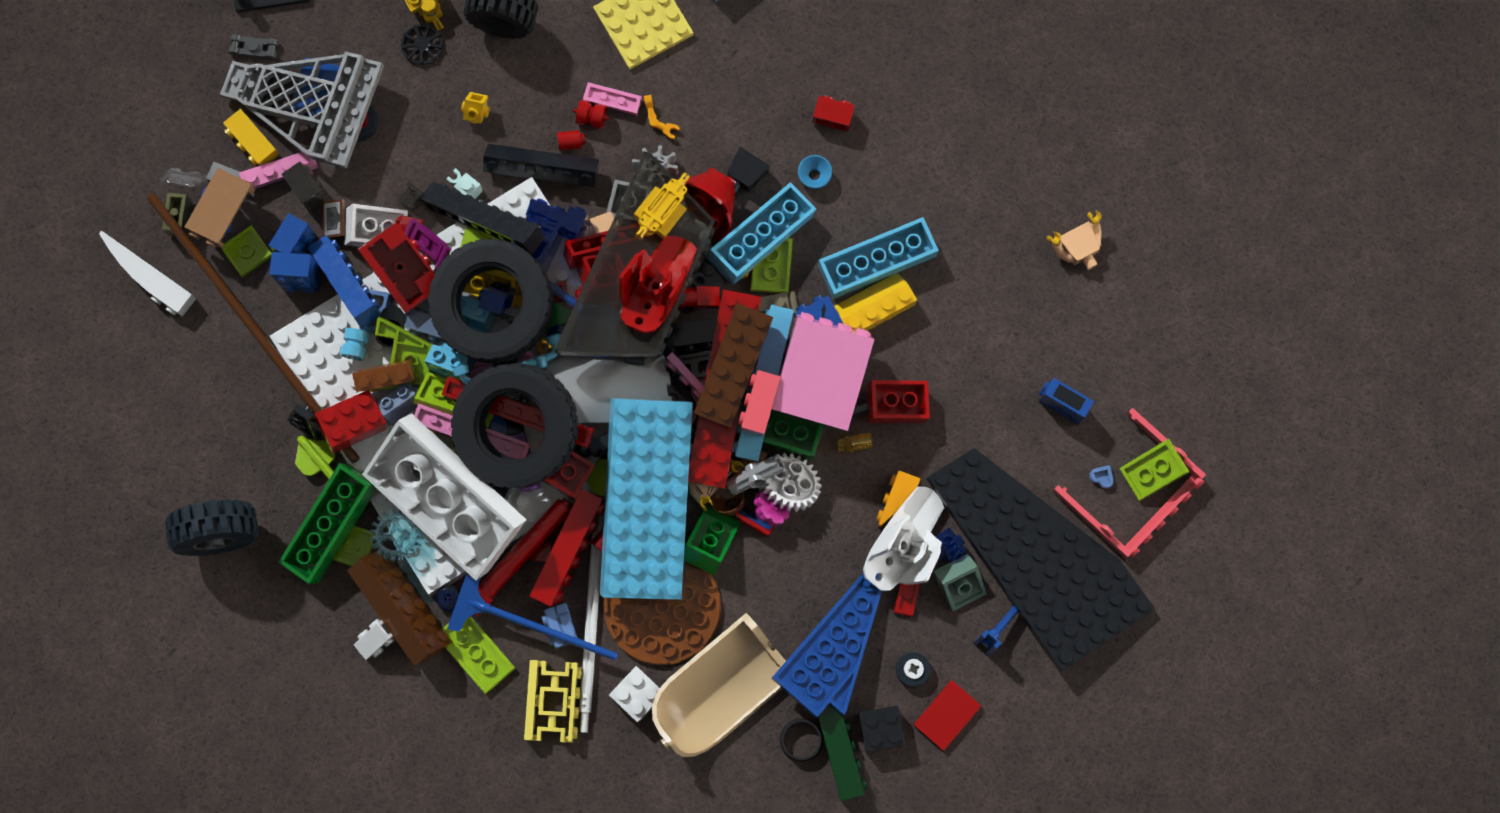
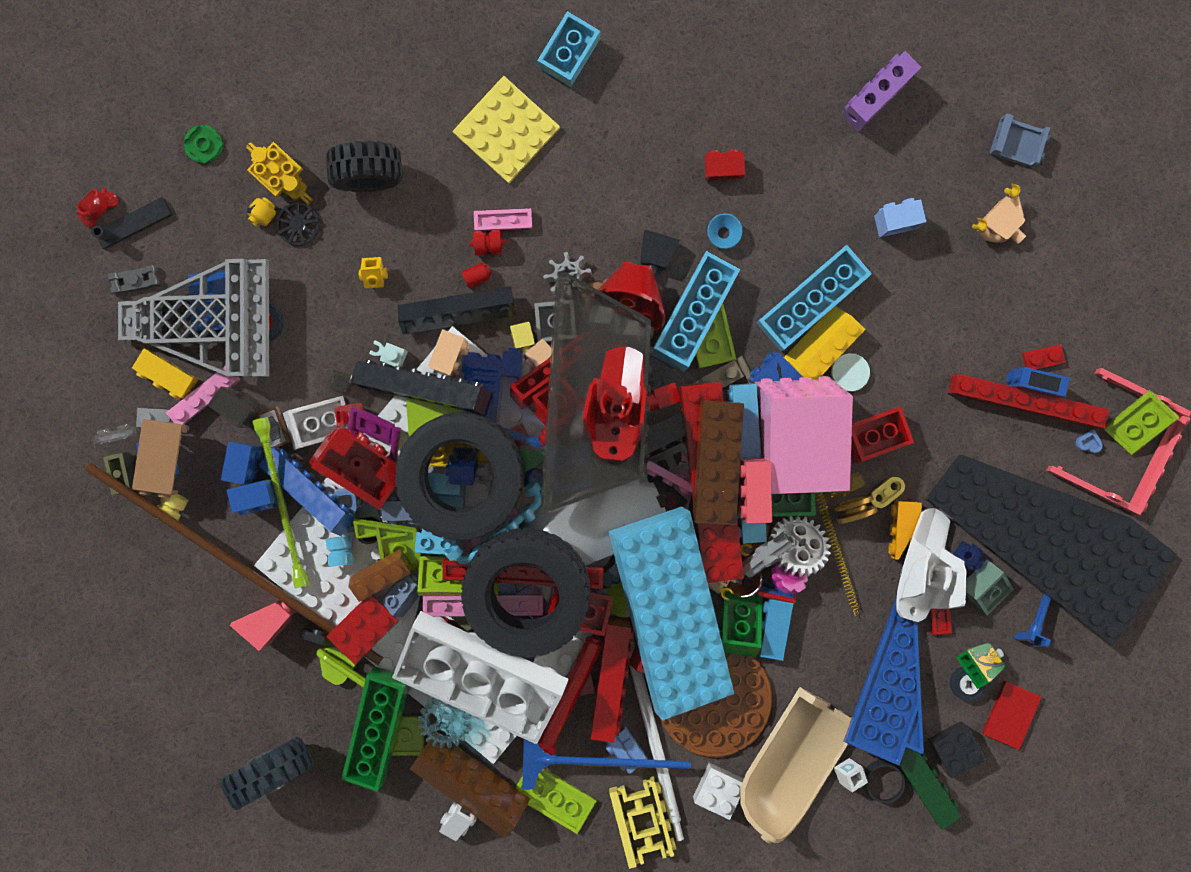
camera: 15 degrees left, 10 degrees up
white slope [99,231,196,316] -> none
lime tile [220,225,272,278] -> none
clear blue head [436,586,460,612] -> none
yellow piece [633,173,690,240] -> none
light orange piece [644,95,680,140] -> none
none -> light yellow wheel [157,494,188,520]
none -> coral slope [230,601,298,651]
none -> yellow head [247,197,276,226]
none -> lime hose [253,417,310,588]
none -> light nougat brick [428,329,470,378]
none -> light yellow brick [510,322,535,357]
none -> dark azure brick [758,598,793,661]
none -> yellow piece [815,492,859,616]
none -> light aqua tile [831,353,870,392]
none -> pearl gold wheel [833,494,878,524]
none -> white brick [834,758,868,792]
none -> medium lavender brick [842,51,921,132]
none -> light yellow plate [870,477,905,508]
none -> light blue brick [874,198,926,238]
none -> red brick [948,374,1109,429]
none -> green torso [956,643,1005,689]
none -> sand blue panel [989,113,1051,168]
none -> red plate [1022,344,1065,369]

